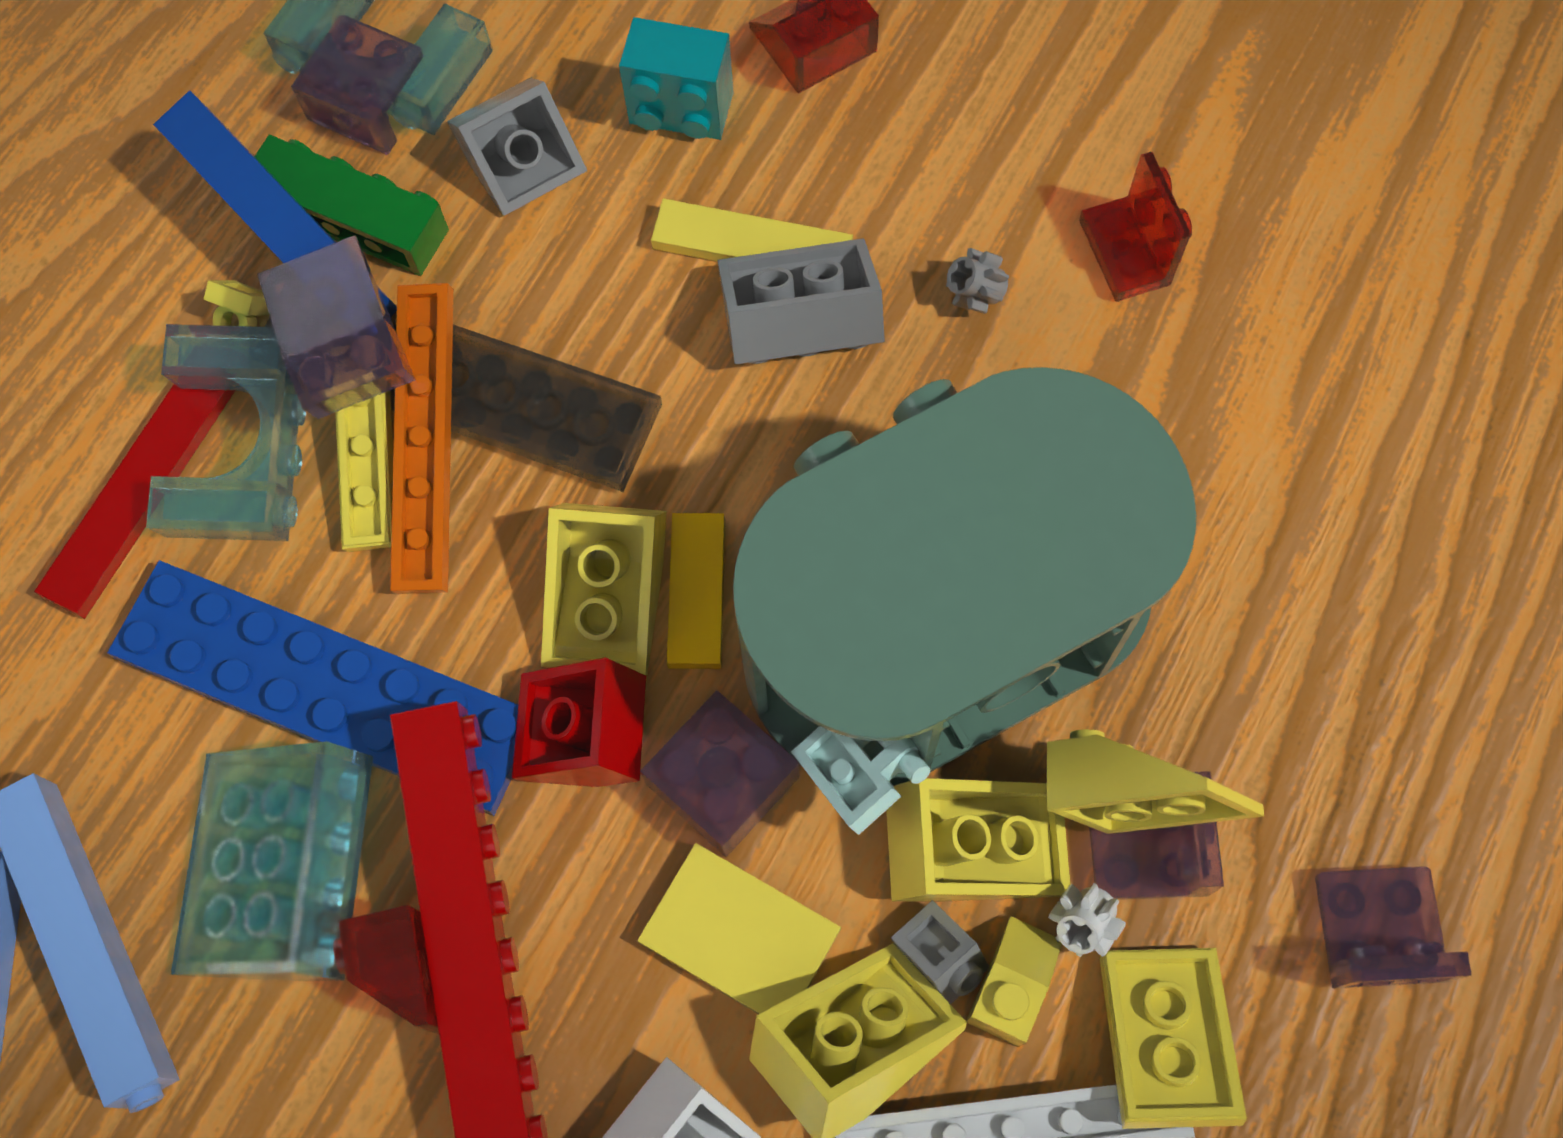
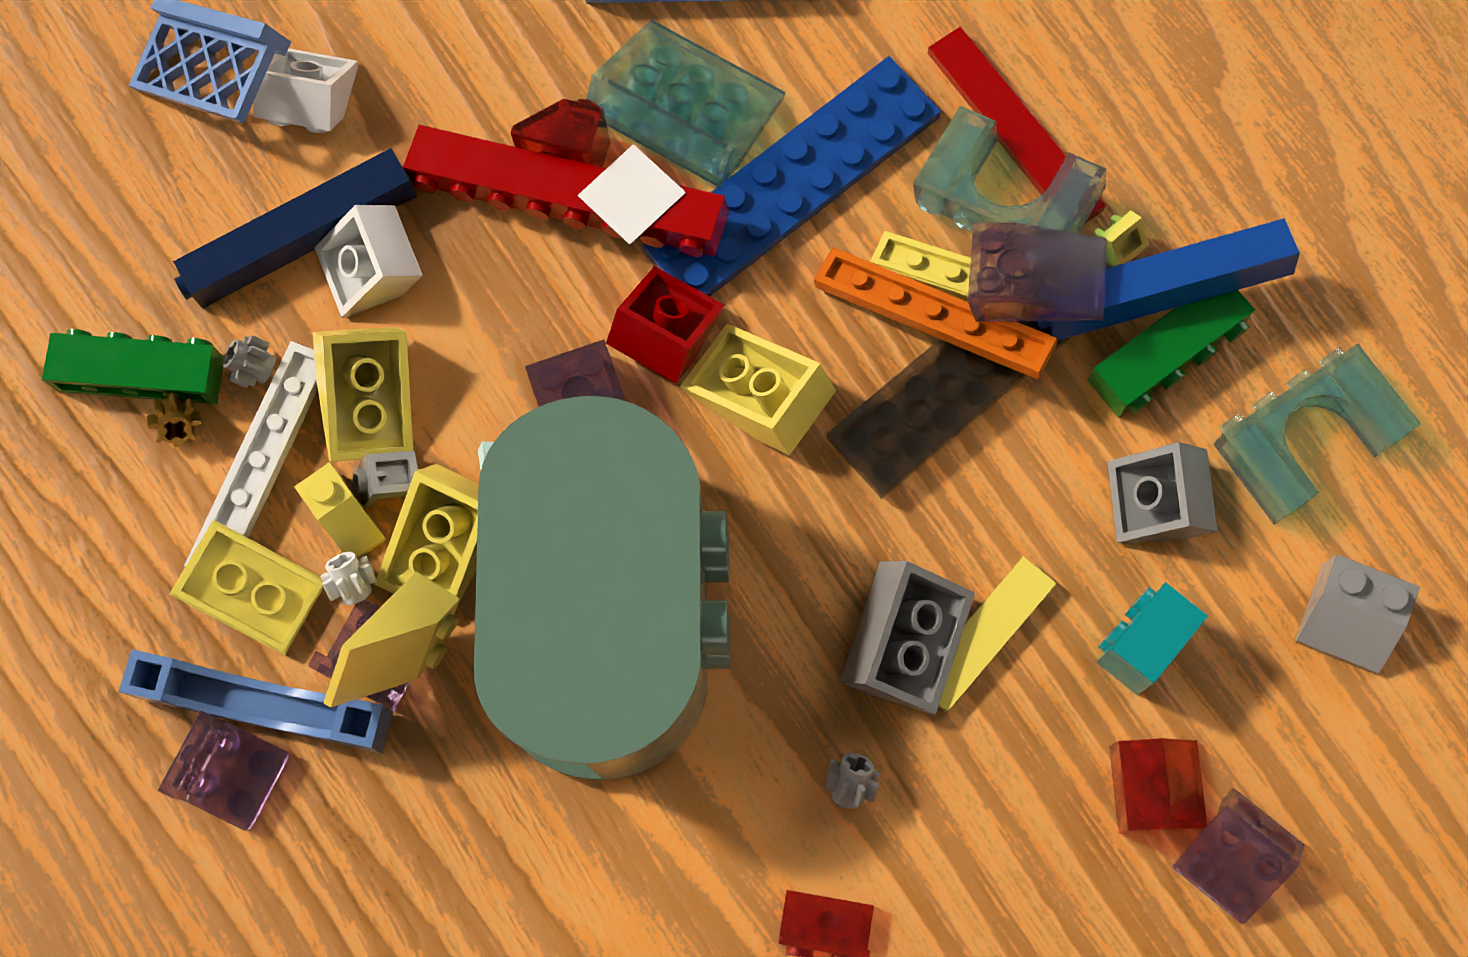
camera: 120 degrees right, 5 degrees up
clear purple bracket [291,15,424,155] -> none
light yellow tile [637,843,841,1014] -> none
yellow tile [667,513,725,669] -> none
none -> medium blue arch [119,649,393,754]
none -> white sticker [578,144,686,245]

